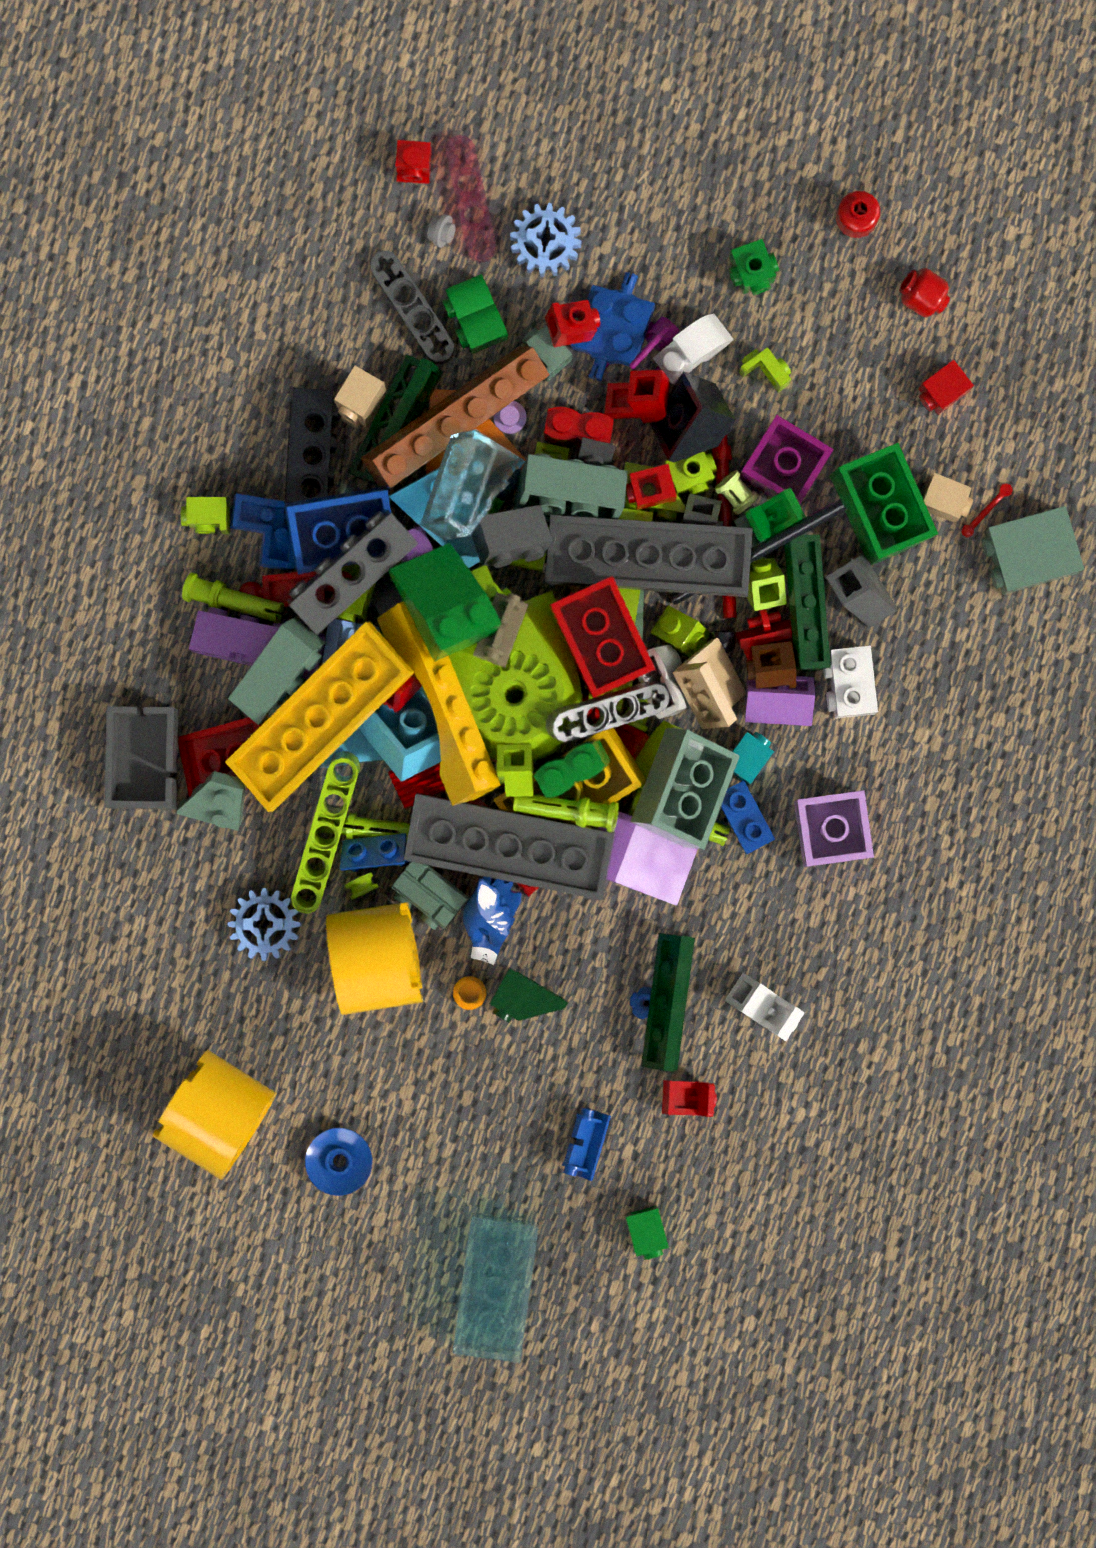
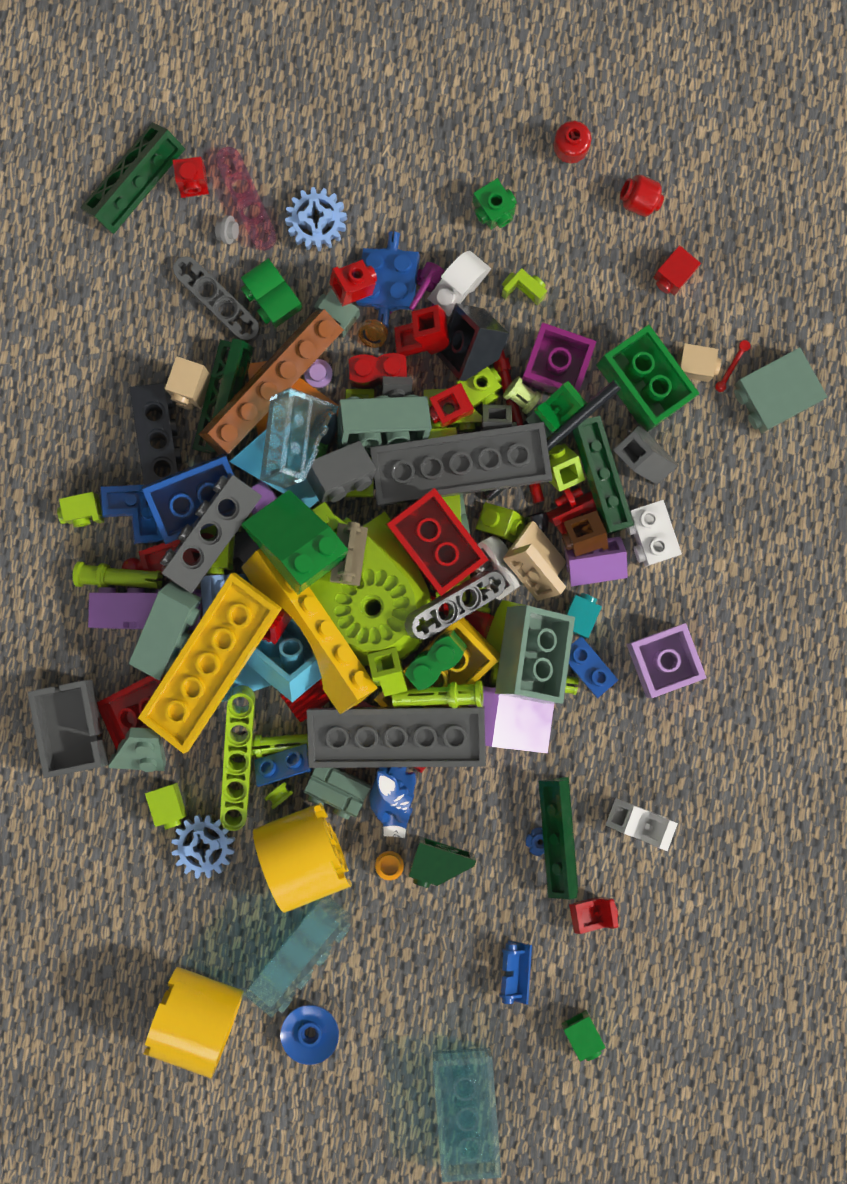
camera: 20 degrees left, 0 degrees up
none -> dark green fence [80,122,185,234]
none -> lime brick [145,783,187,829]
none -> clear light blue brick [244,896,351,1018]
none -> clear orange tile [358,319,388,348]

